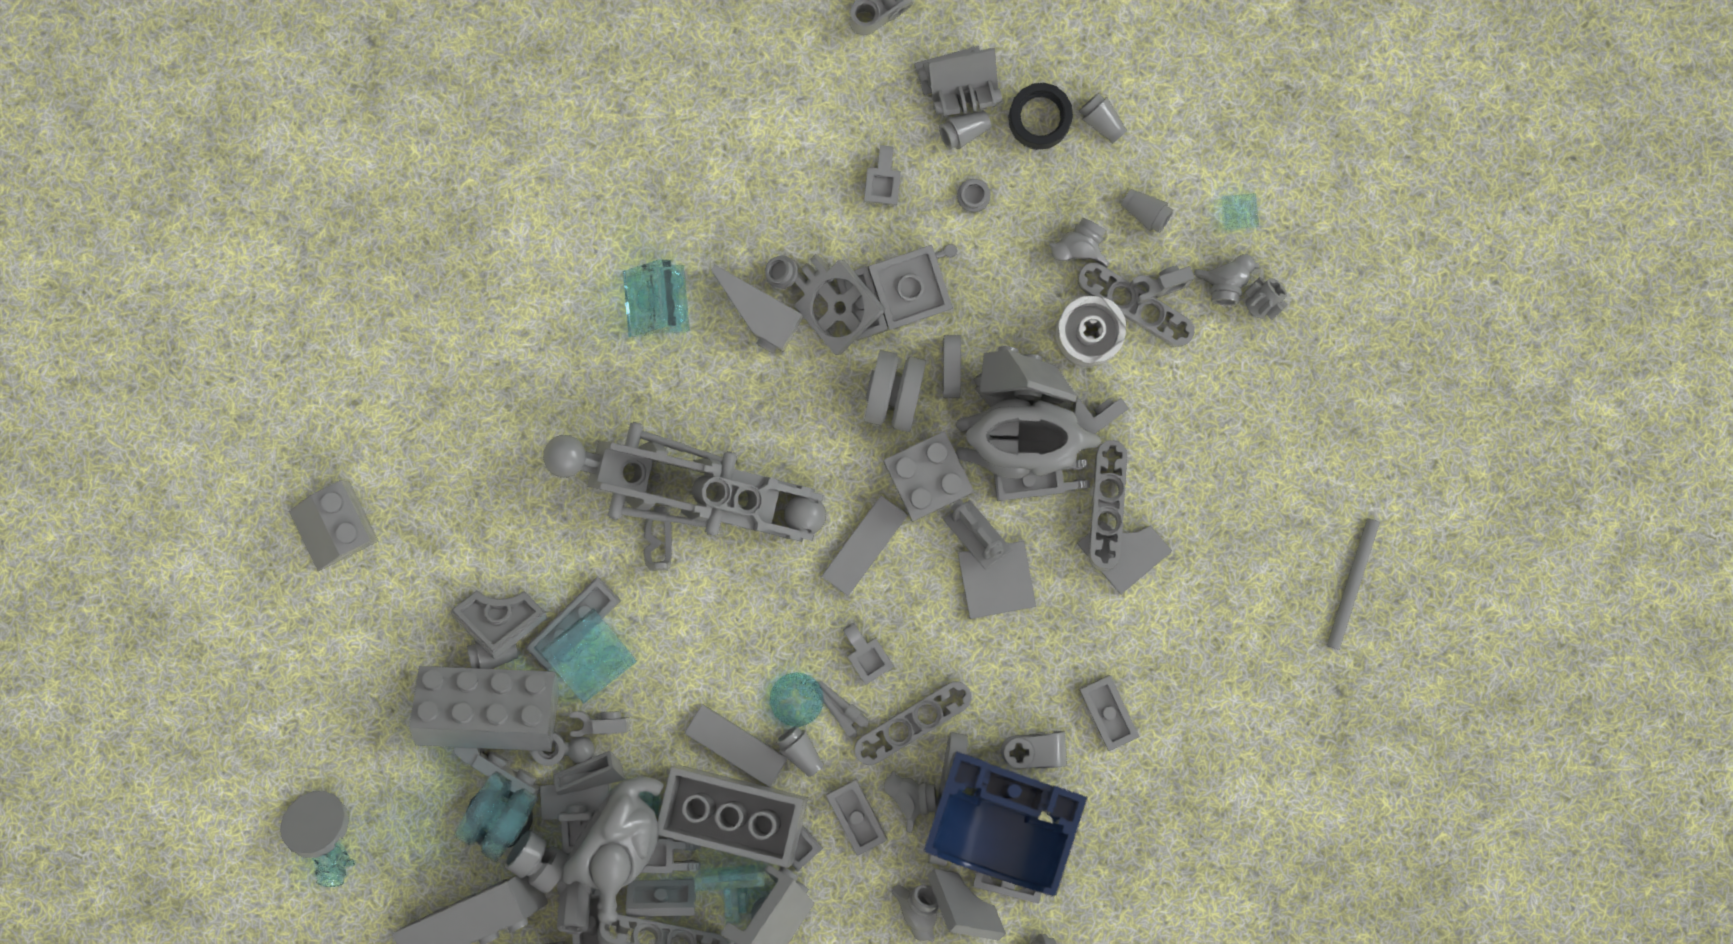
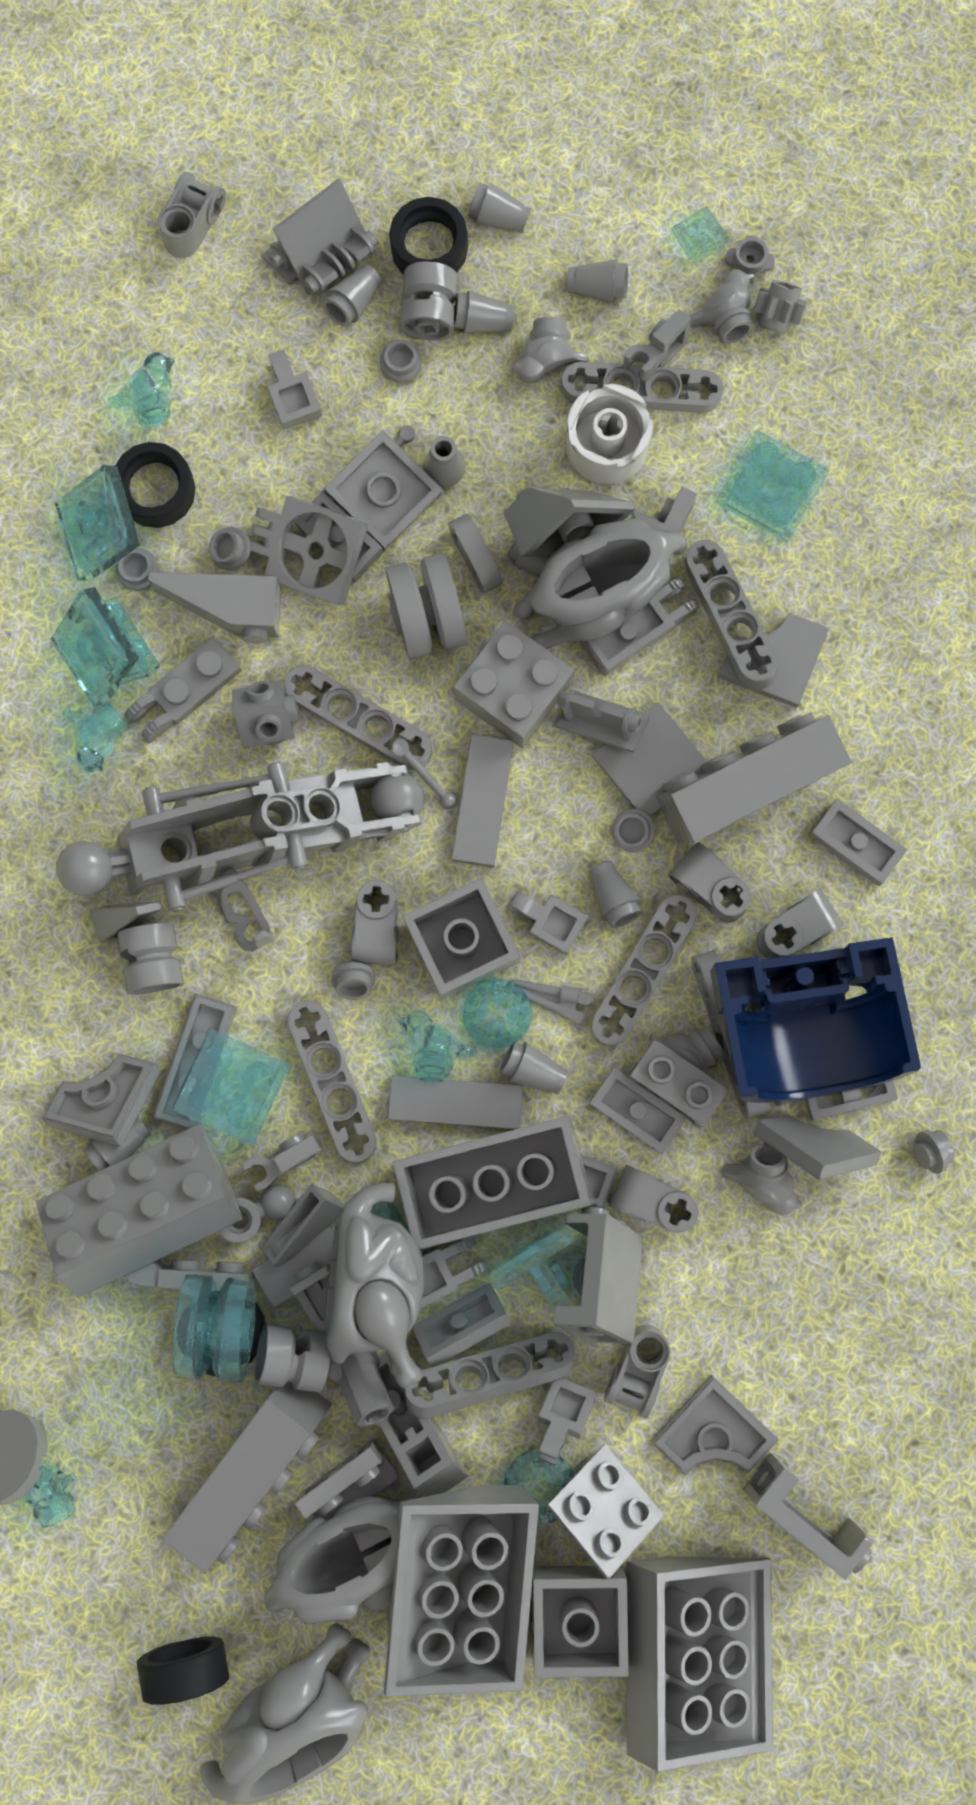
camera: 30 degrees left, 5 degrees down
none -> clear light blue plate [55,465,140,581]
none -> clear light blue animal [62,701,129,773]
none -> light grey piece [89,902,161,942]
none -> clear light blue animal [107,352,175,426]
none -> black tyre [111,442,196,528]
none -> light grey plate [116,548,159,591]
none -> light grey wheel [117,923,184,995]
none -> light grey hinge [124,636,242,742]
none -> light grey brick [232,680,300,749]
none -> light grey beam [284,665,432,770]
none -> light grey beam [288,1000,377,1163]
none -> light grey plate [332,961,375,1000]
none -> light grey piece [352,880,399,965]
none -> light grey hinge [391,738,456,809]
none -> clear light blue animal [399,1010,477,1083]
none -> light grey wheel [400,261,458,341]
none -> light grey brick [402,878,521,1000]
none -> light grey cone [424,436,466,487]
none -> light grey cone [454,290,515,333]
none -> light grey cone [589,861,642,928]
none -> light grey piece [609,1165,698,1233]
none -> light grey plate [612,809,656,852]
none -> light grey bracket [628,1041,728,1127]
none -> light grey brick [656,712,852,843]
none -> light grey piece [668,842,751,921]
none -> clear light blue plate [715,430,830,543]
none -> light grey plate [725,236,775,283]

